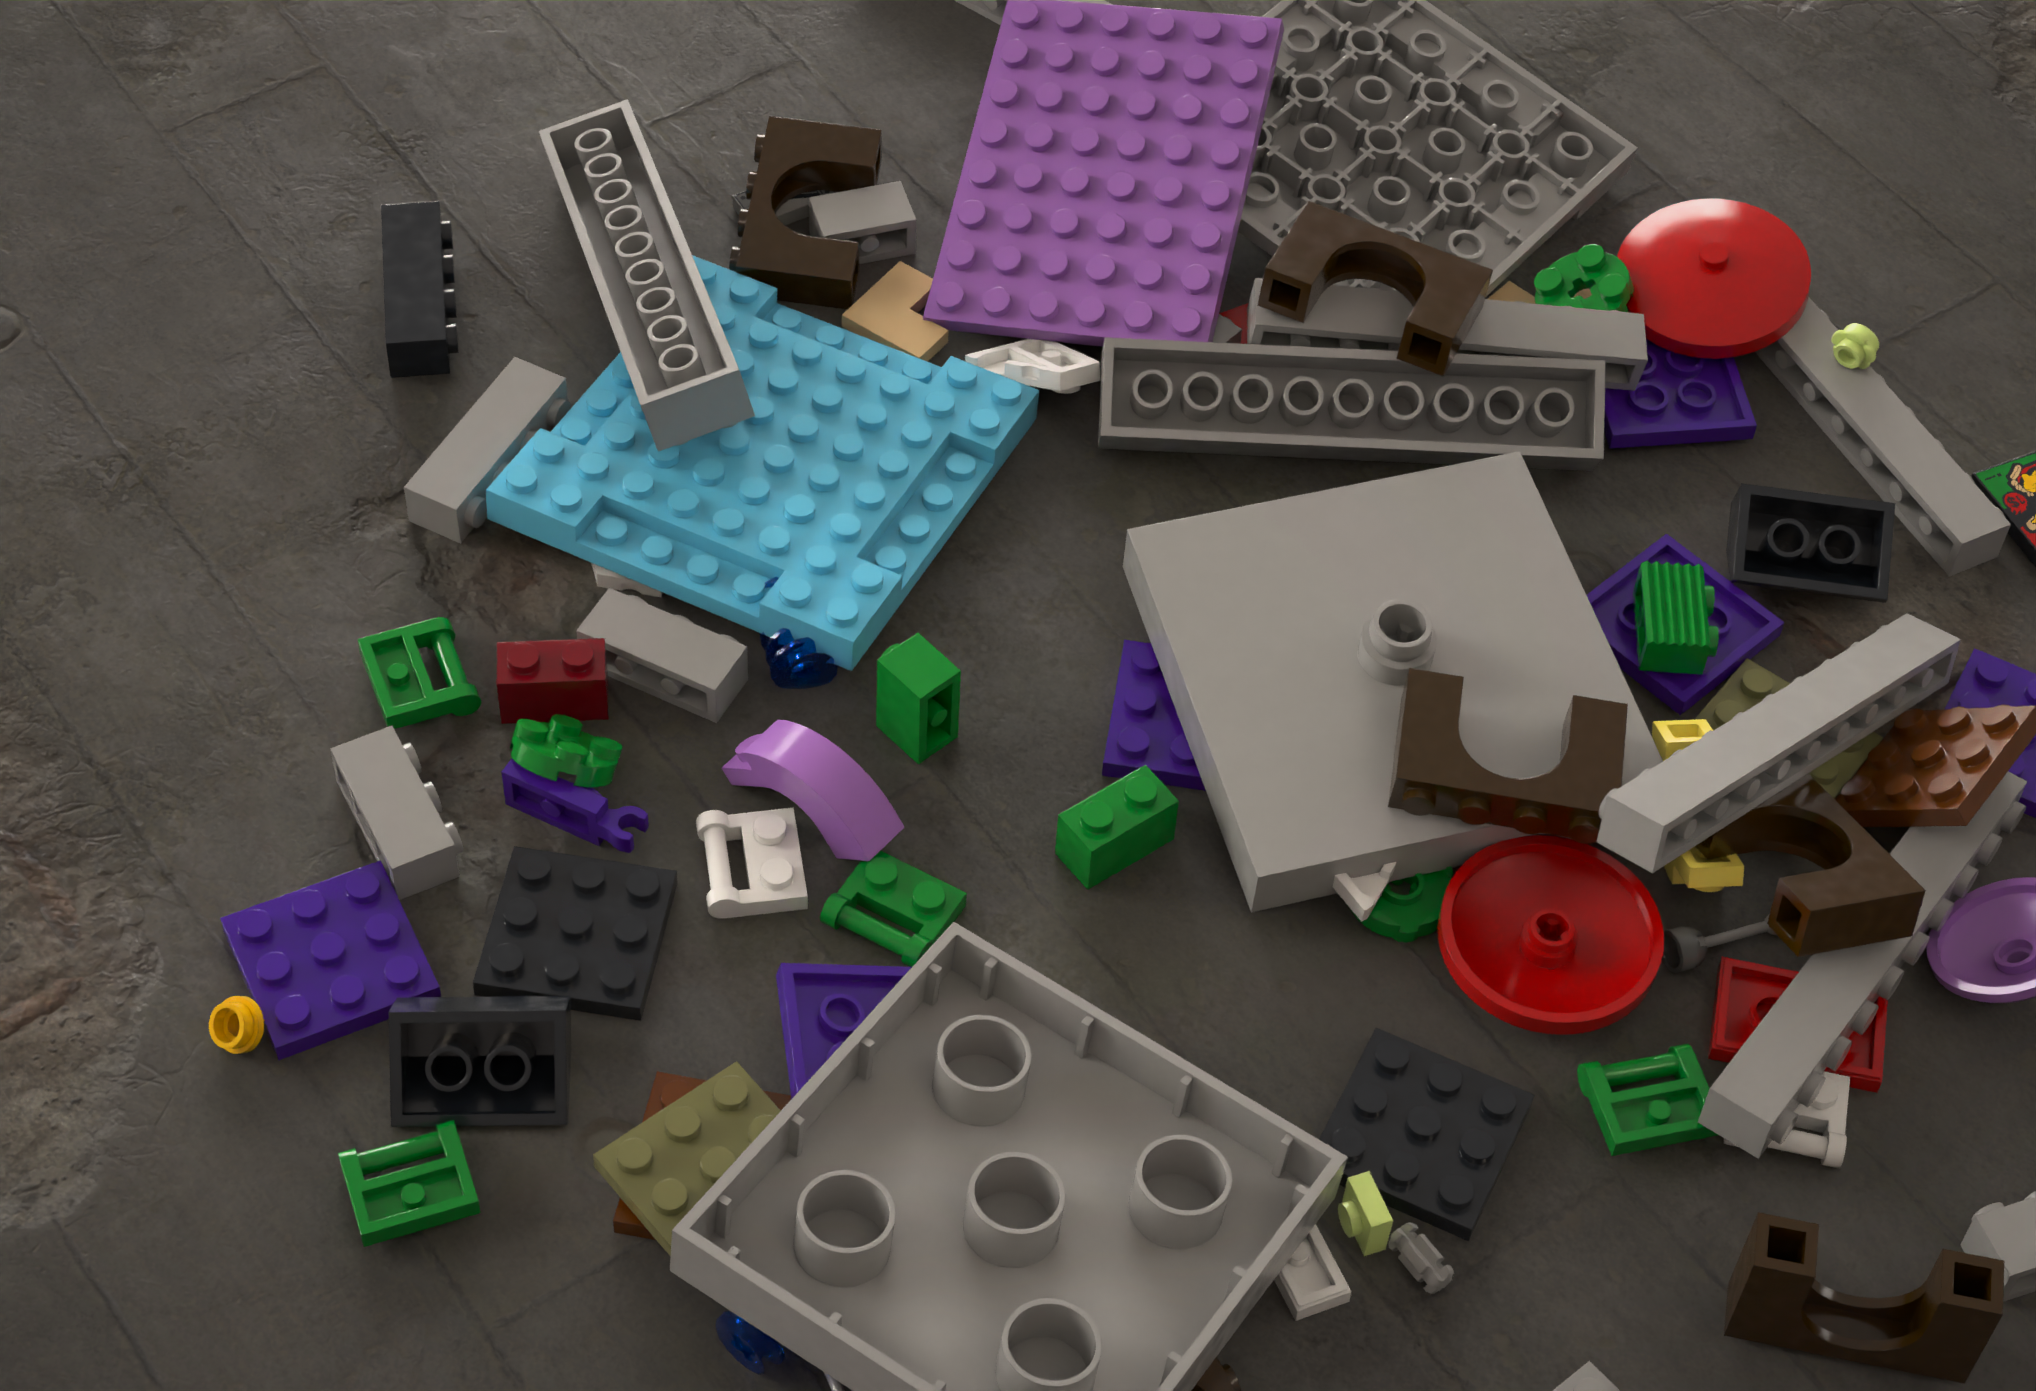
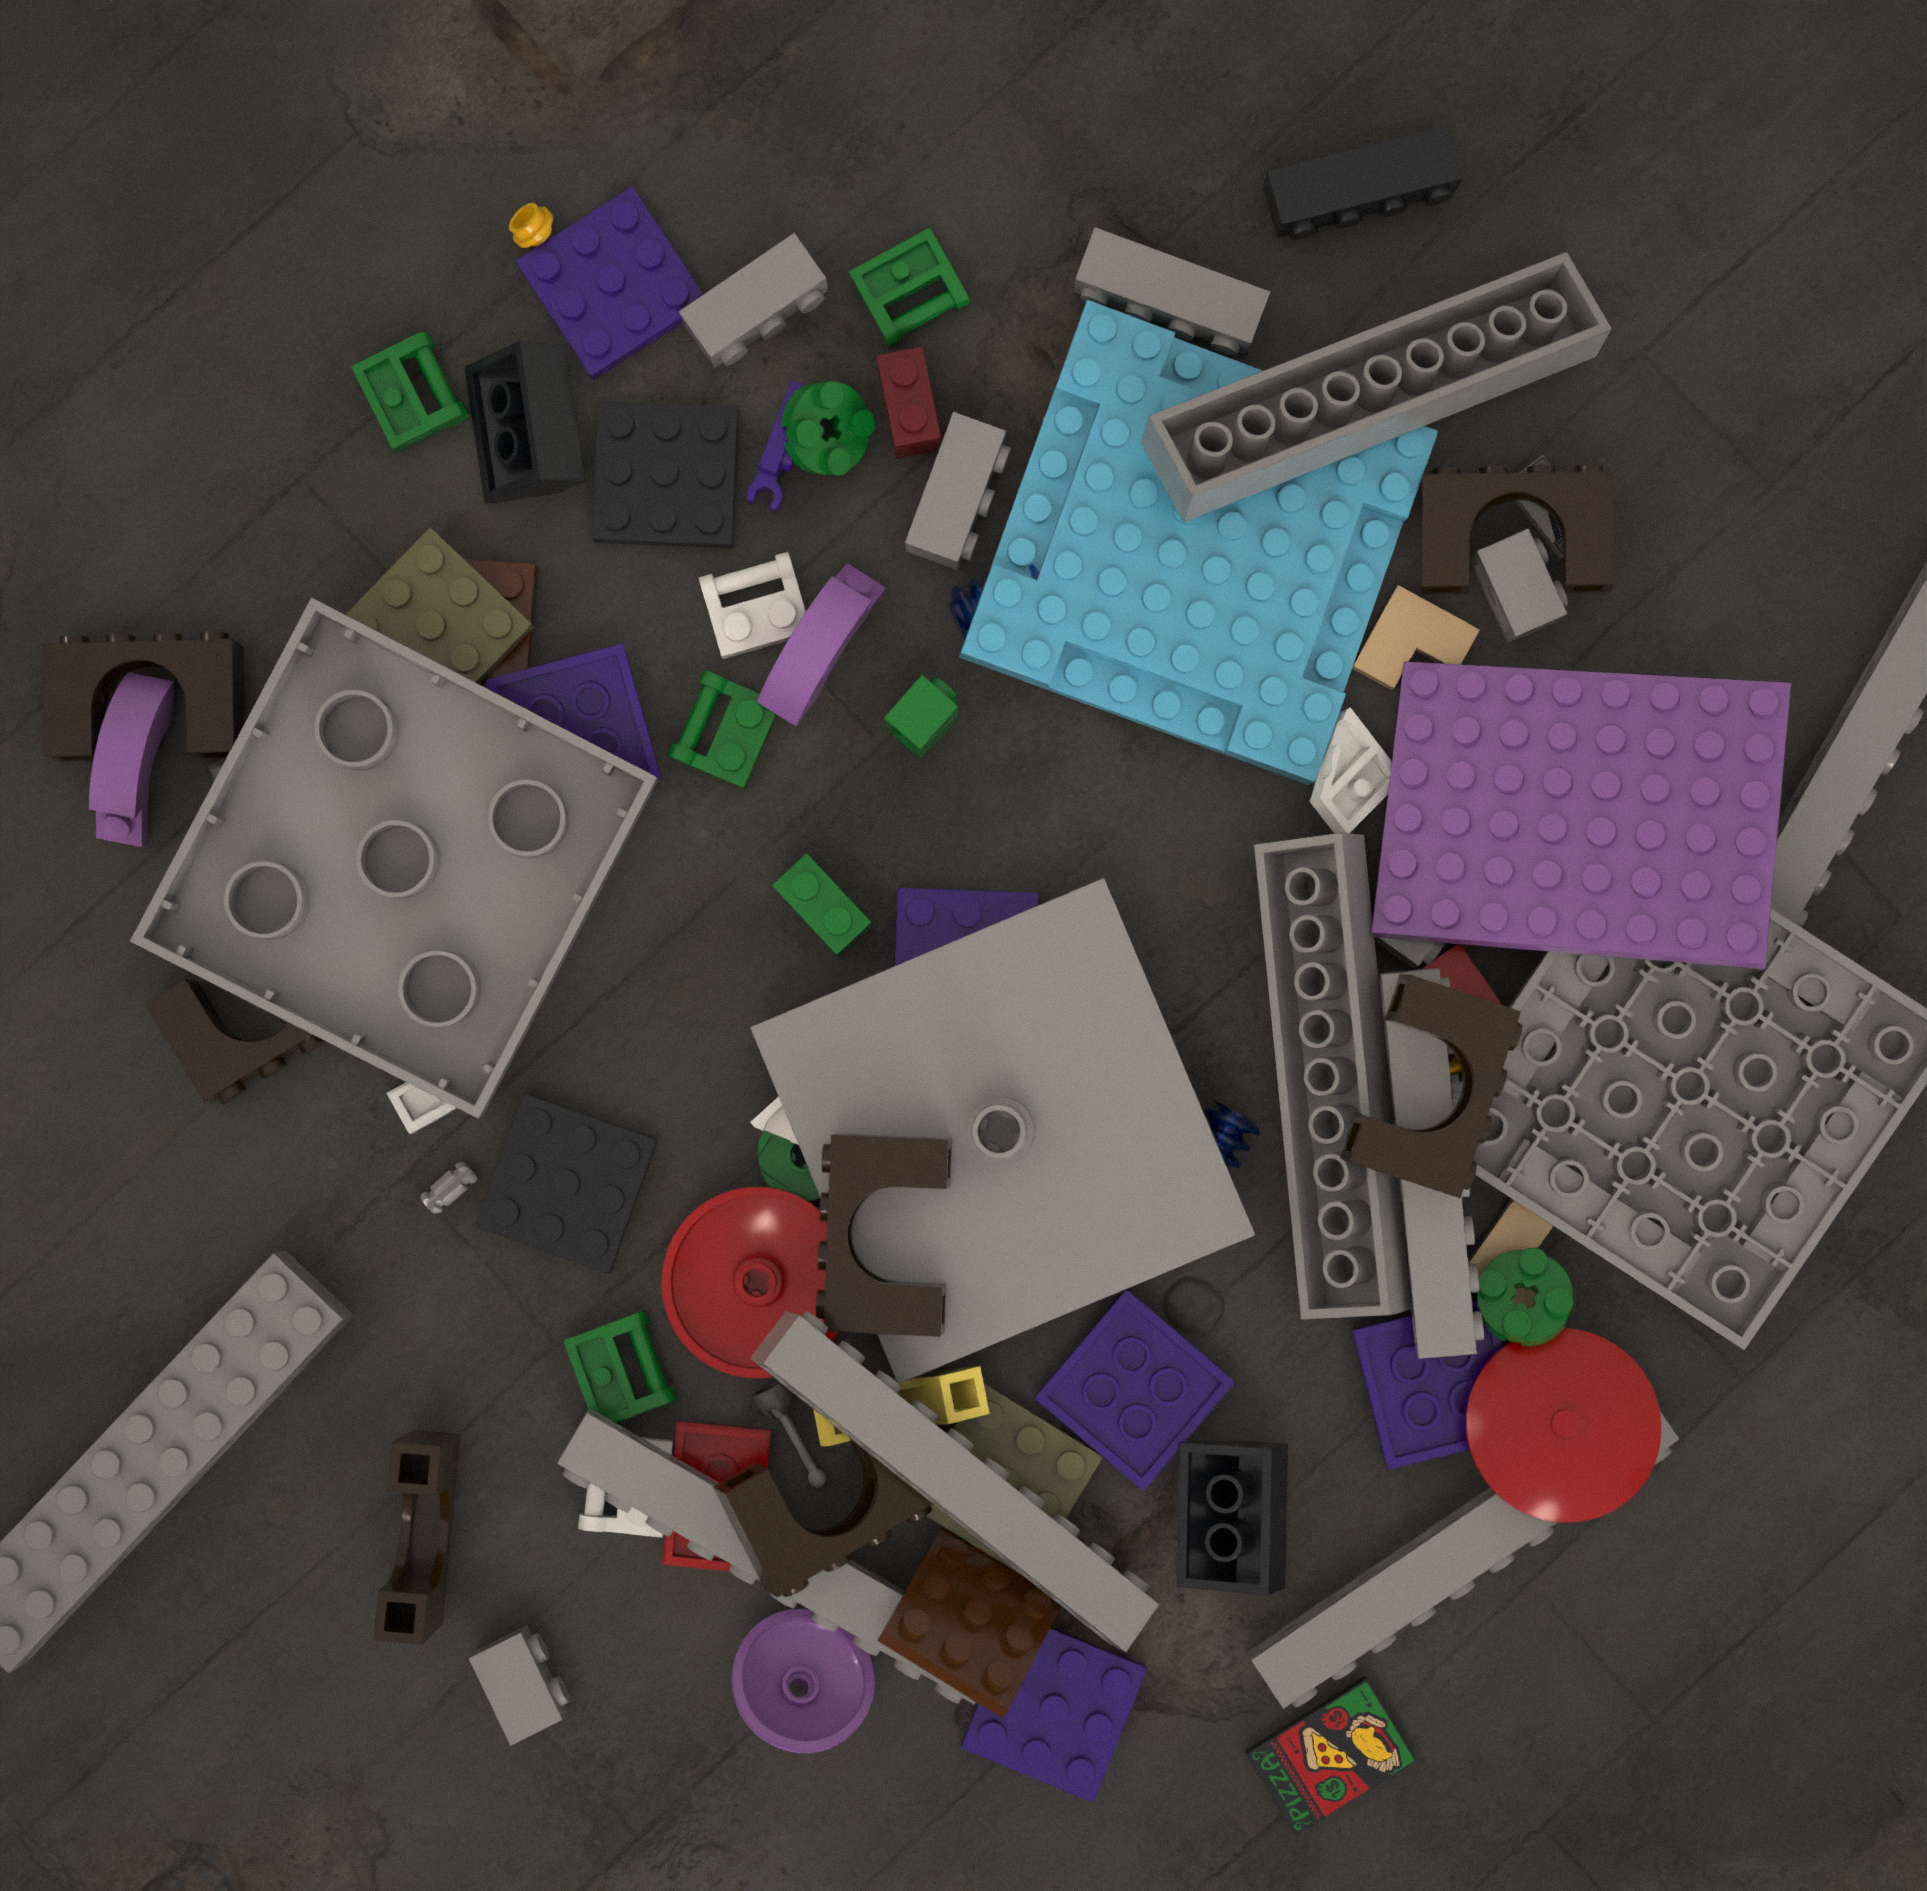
camera: 85 degrees right, 35 degrees up
yellowish green plate [1338,1171,1393,1256] -> none
green brick [1633,561,1719,674] -> none
yellowish green plate [1831,323,1879,369] -> none

